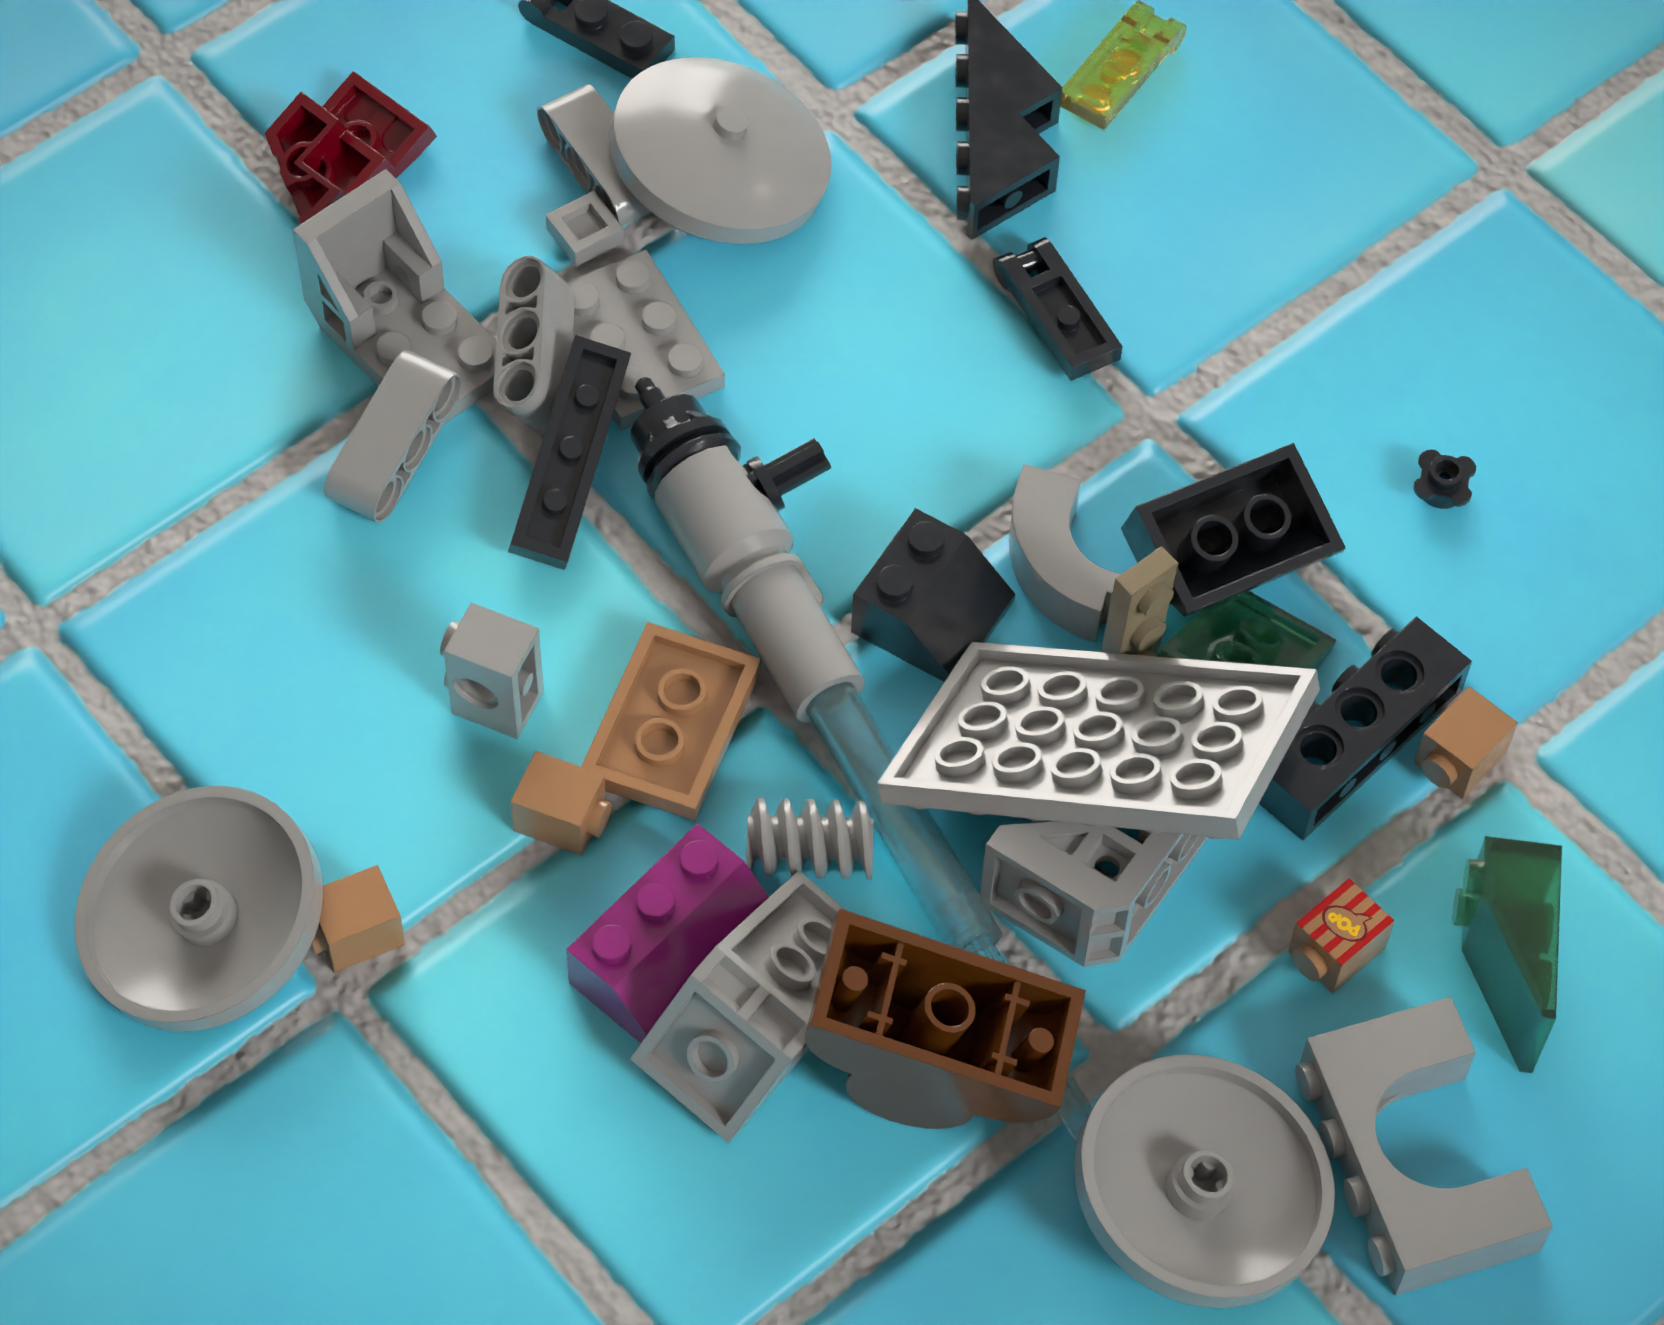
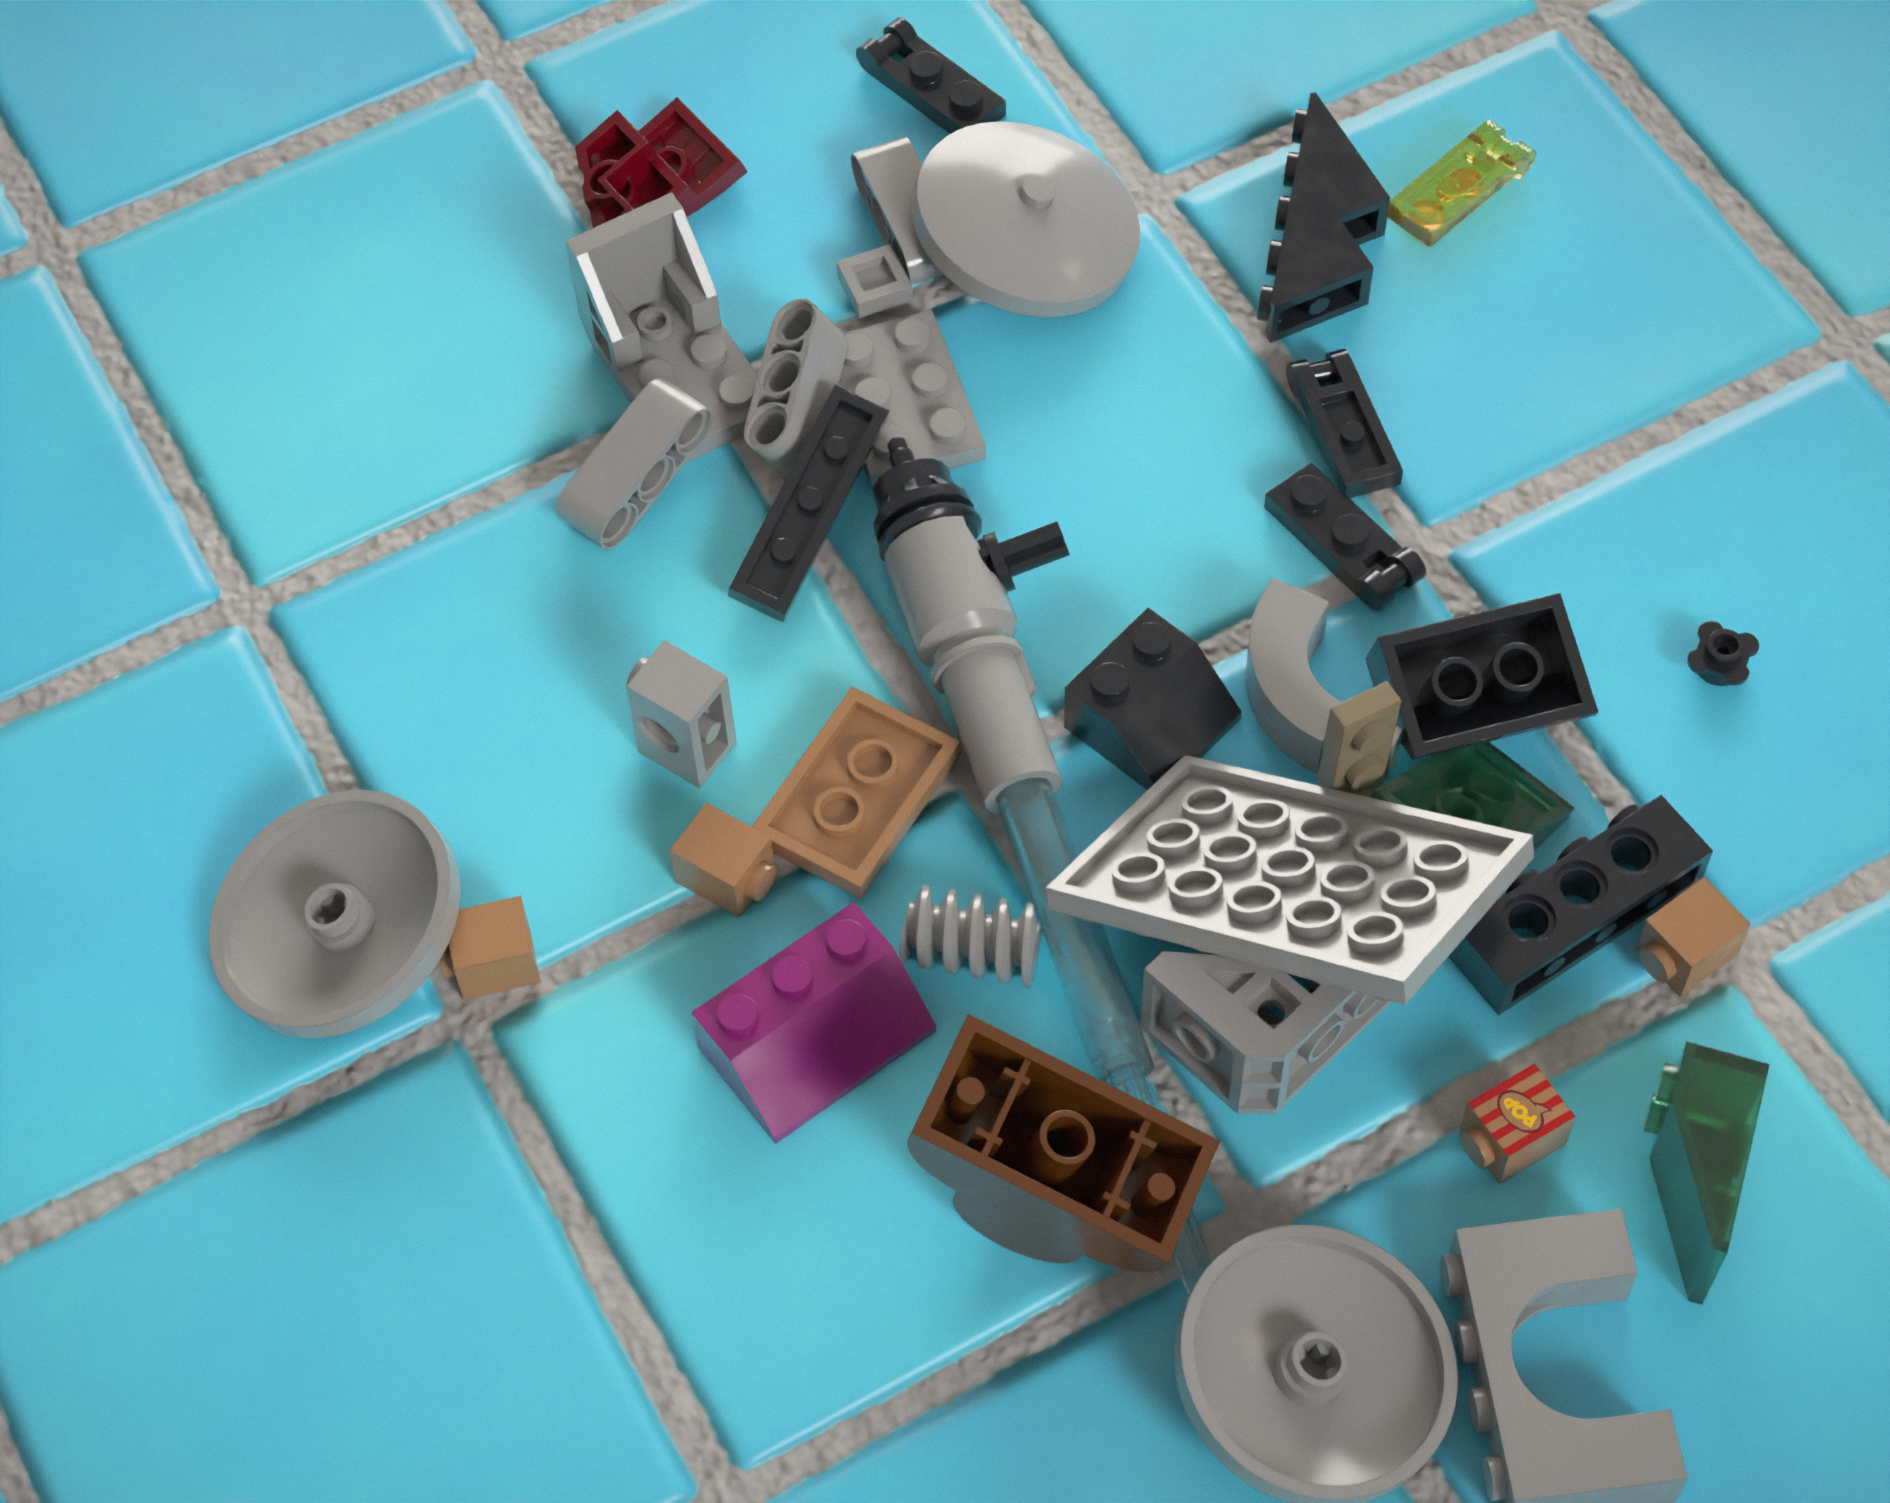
camera: 15 degrees right, 0 degrees up
light grey bracket [630,870,847,1143] -> none
none -> black plate [1264,462,1426,611]

